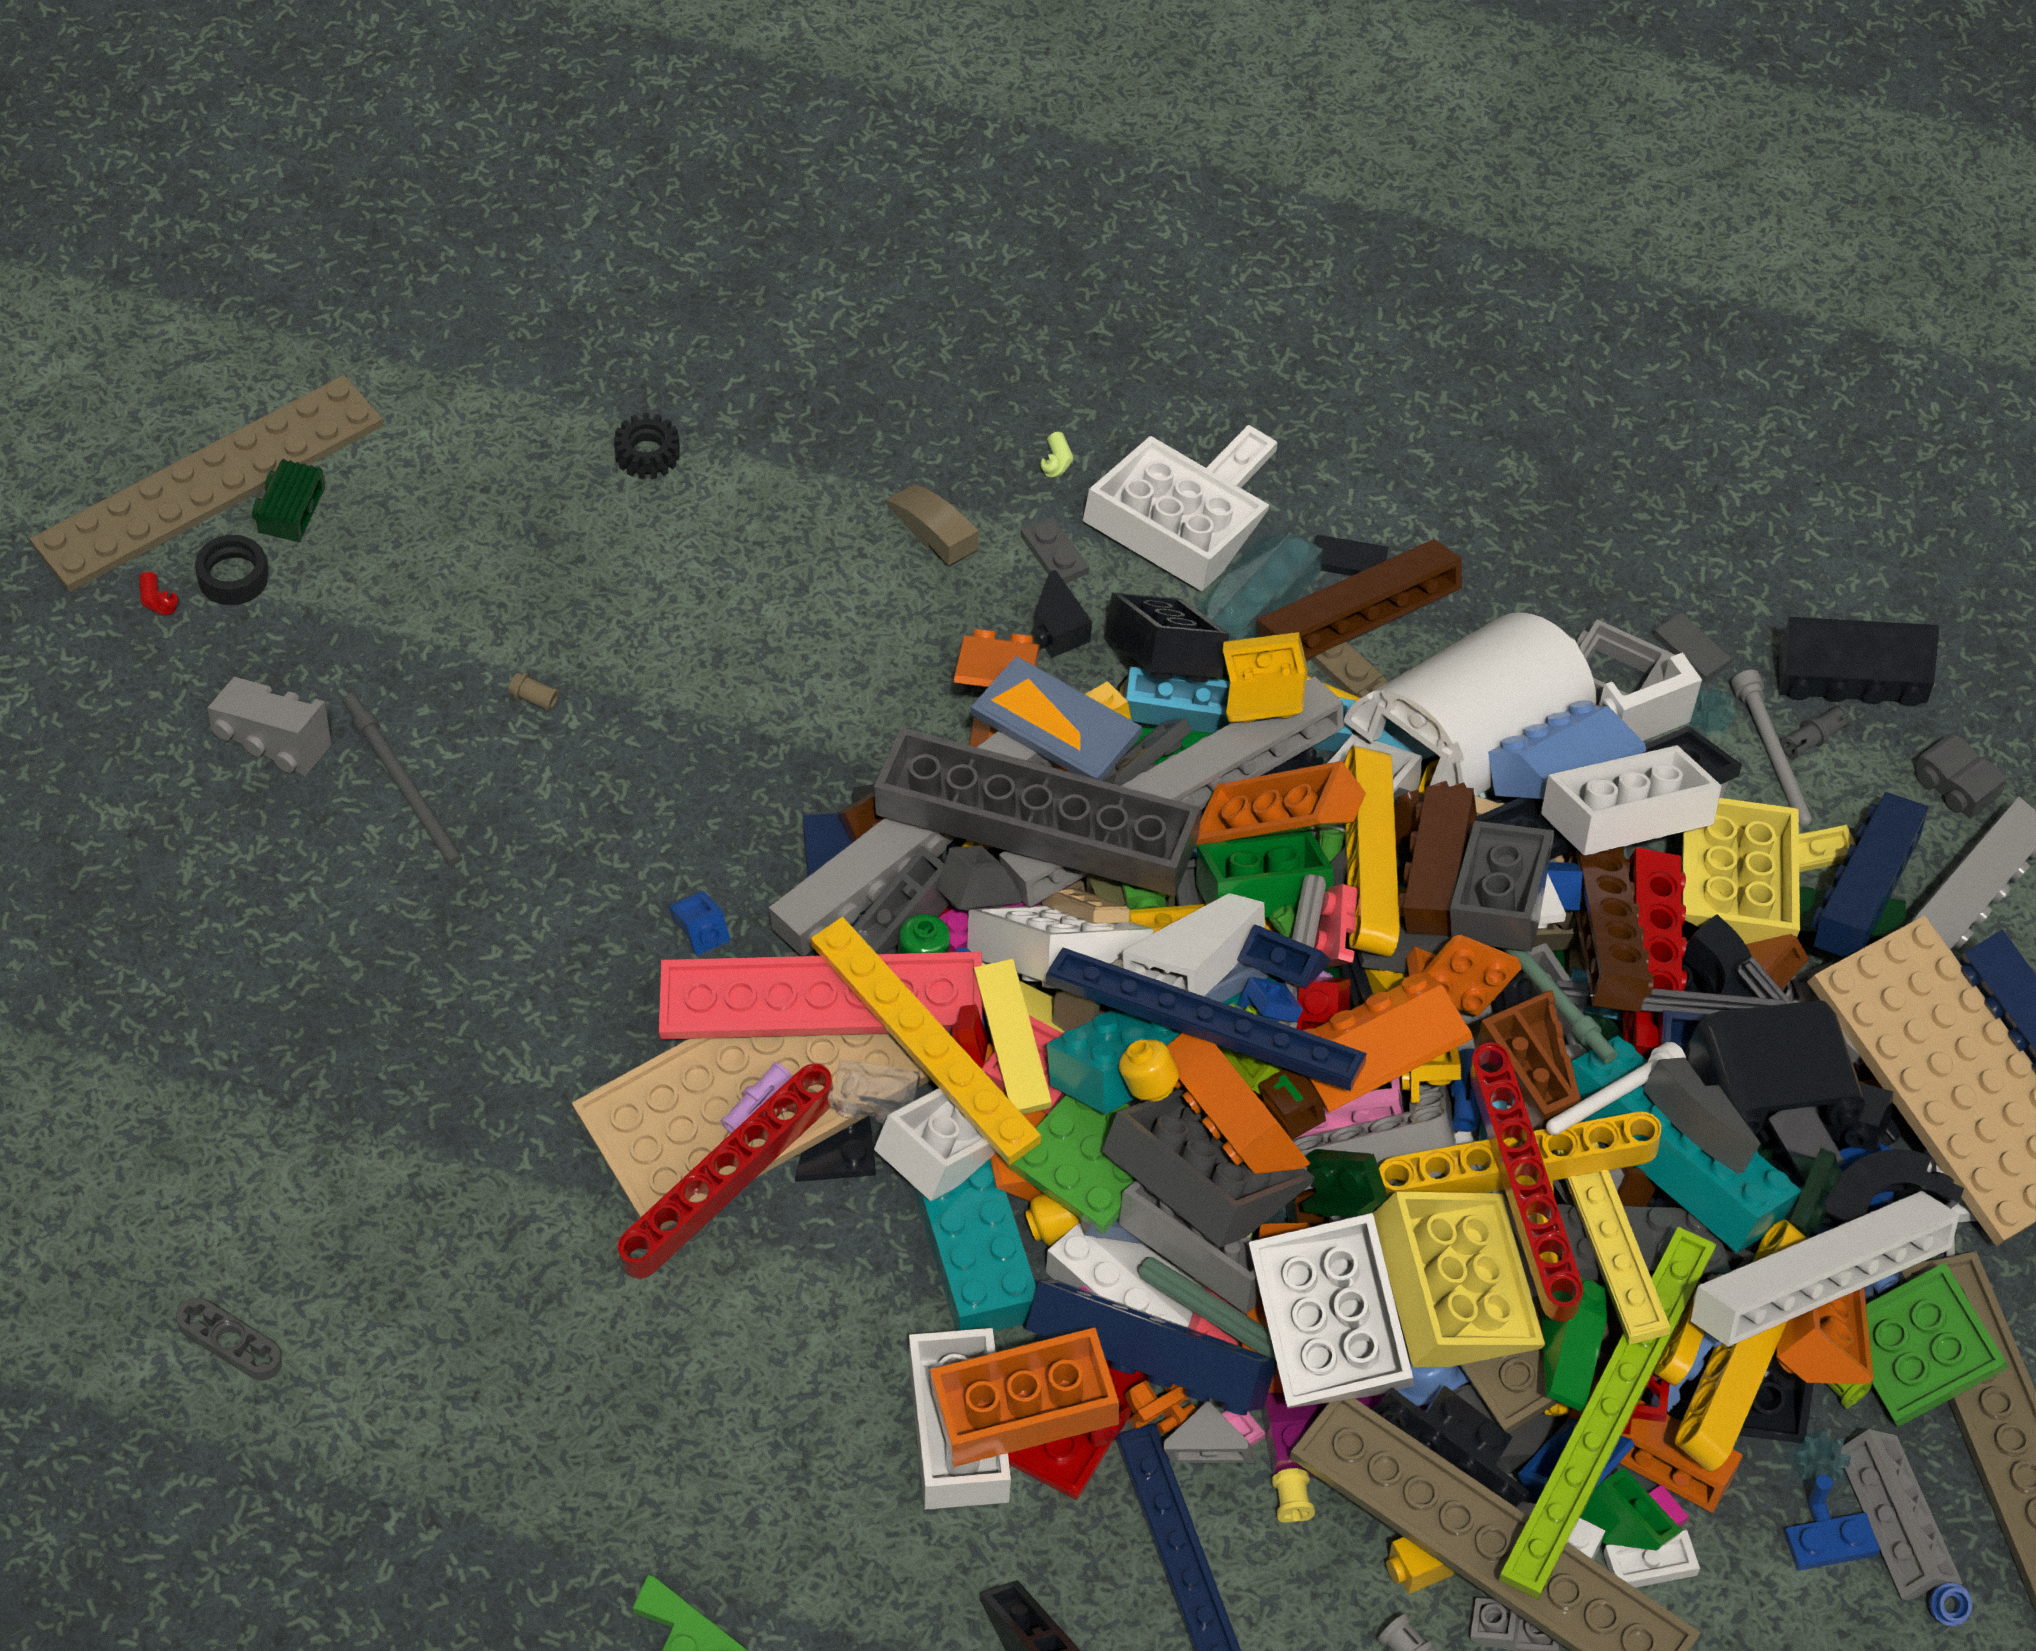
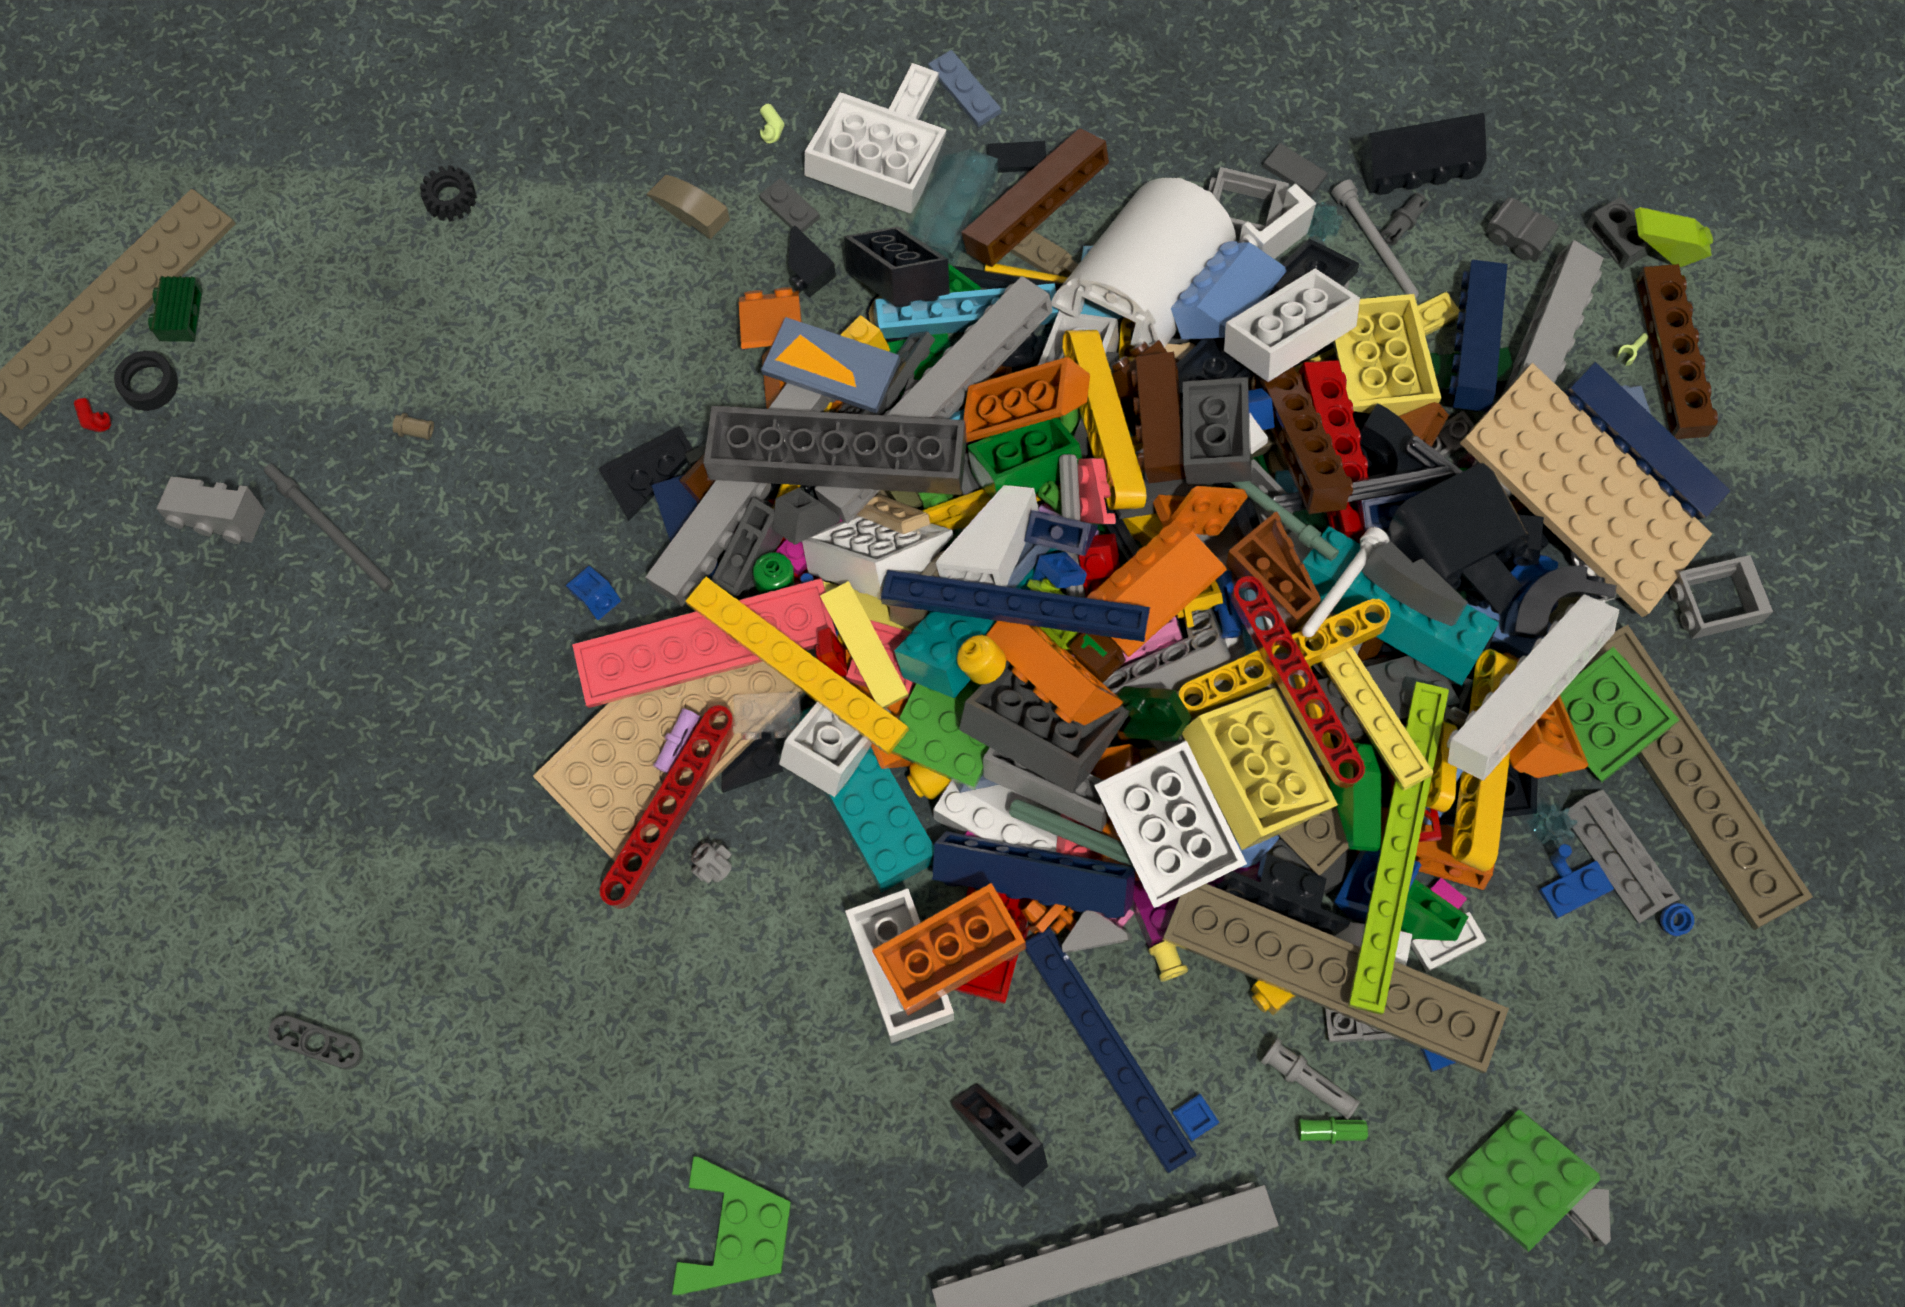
camera: 10 degrees left, 15 degrees up
yellow bracket [1223,632,1308,723] -> none
clear green plate [1790,1148,1842,1238] -> none
none -> black wing [598,426,694,521]
none -> light grey gear [691,842,732,884]
none -> sand blue plate [928,50,1001,127]

